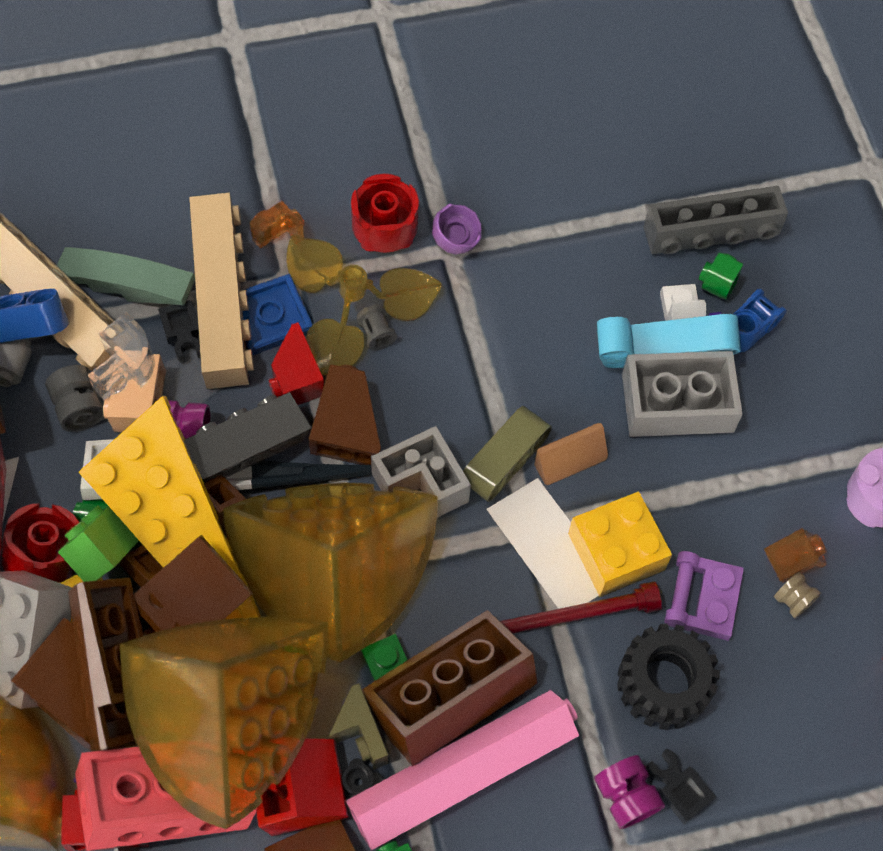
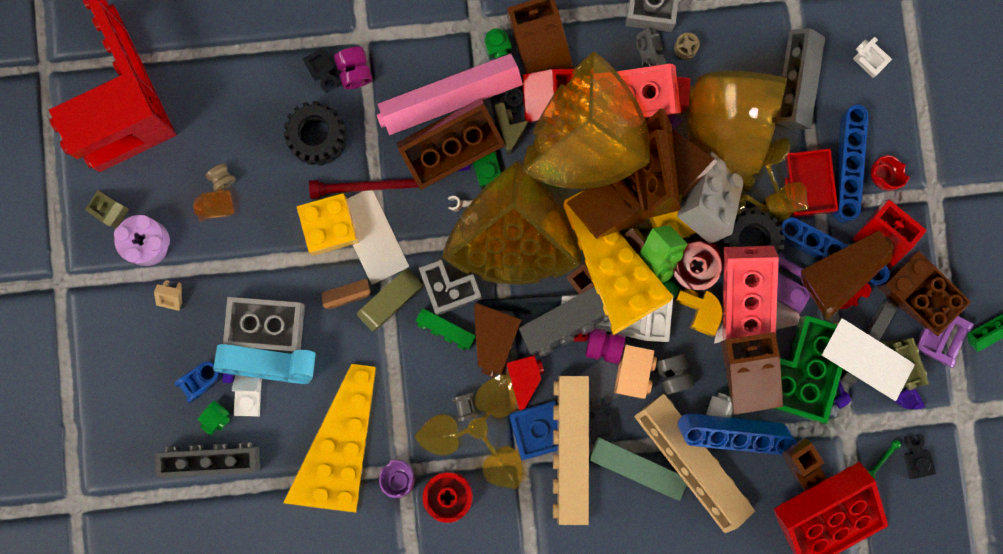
camera: 170 degrees left, 20 degrees up
clear brick [87,312,155,400] -> none
clear orange bracket [250,201,305,249] -> none
medium lavender plate [665,551,744,641] -> none
none -> tan tile [154,280,183,311]
none -> yellow wing [283,364,376,513]
none -> green piece [415,308,476,351]
none -> white hand [448,196,482,212]
none -> yellow brick [674,289,722,337]

